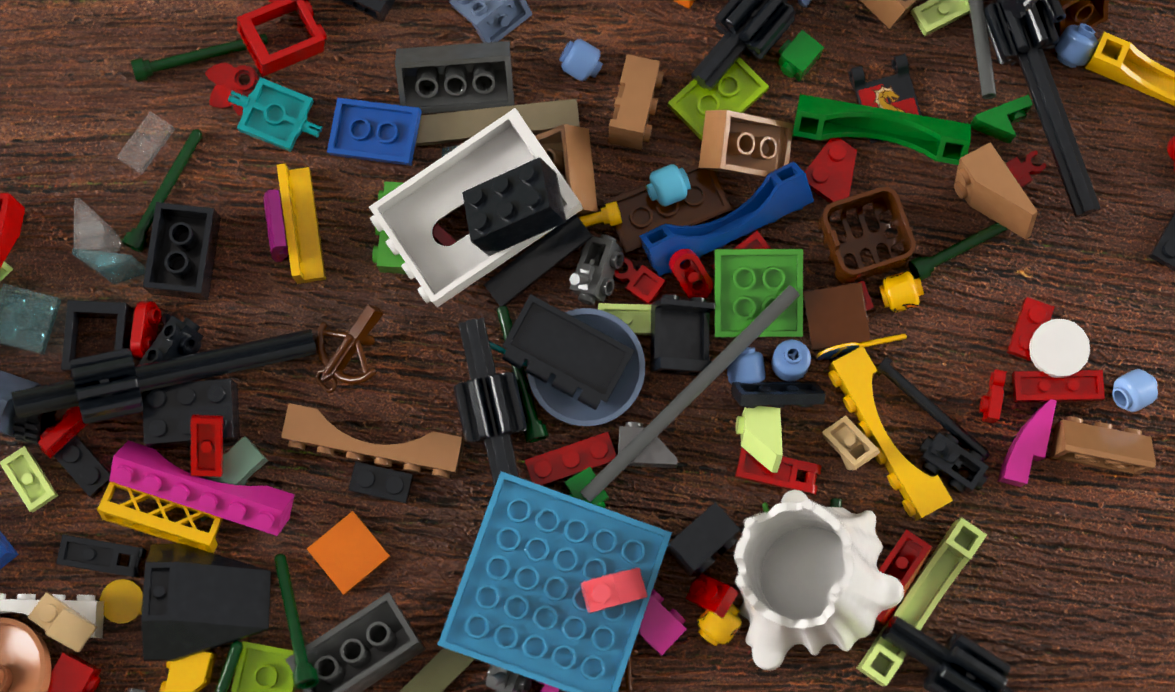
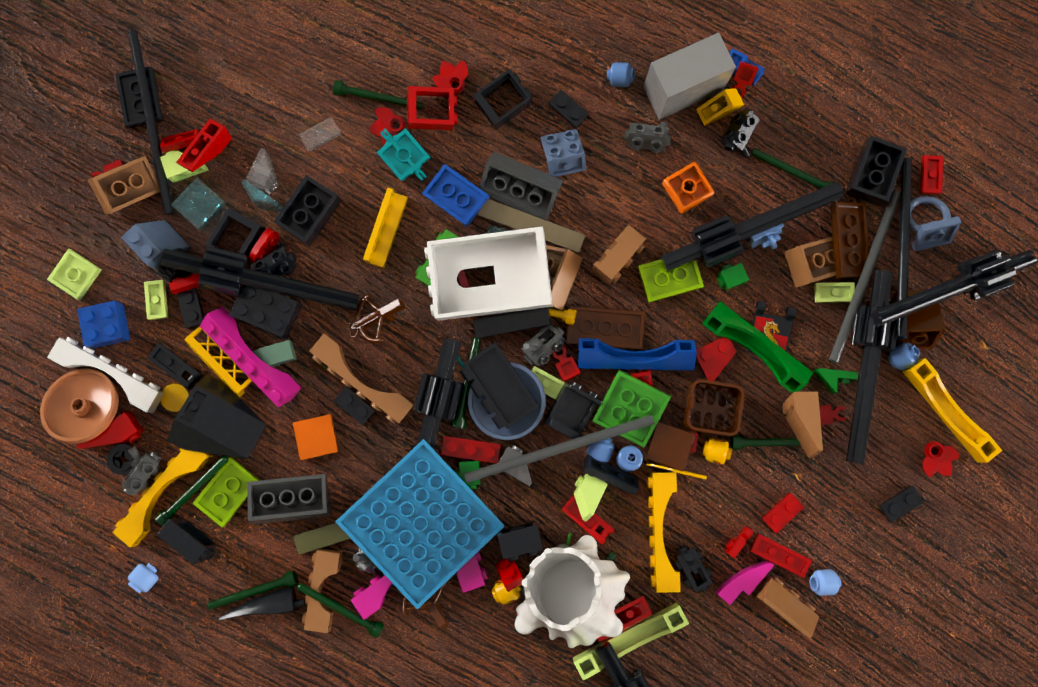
camera: 30 degrees right, 5 degrees up
tan slope [27,592,97,652] -> none
dark green piece [121,129,202,253] -> none
red plate [191,415,223,477] -> none
magenta slope [263,190,289,262] -> none
dark green piece [274,553,319,690] -> none
black brick [462,157,567,256] -> none
medium blue head [559,39,603,81] -> none
coral slope [580,567,648,614] -> none
medium azure head [646,164,691,207] -> none
red plate [669,249,713,298] -> none
medium nougat slope [699,110,794,178] -> none
tan slope [822,416,880,470] -> none
black bar [876,356,990,461] -> none
white tile [1029,319,1090,378] -> none

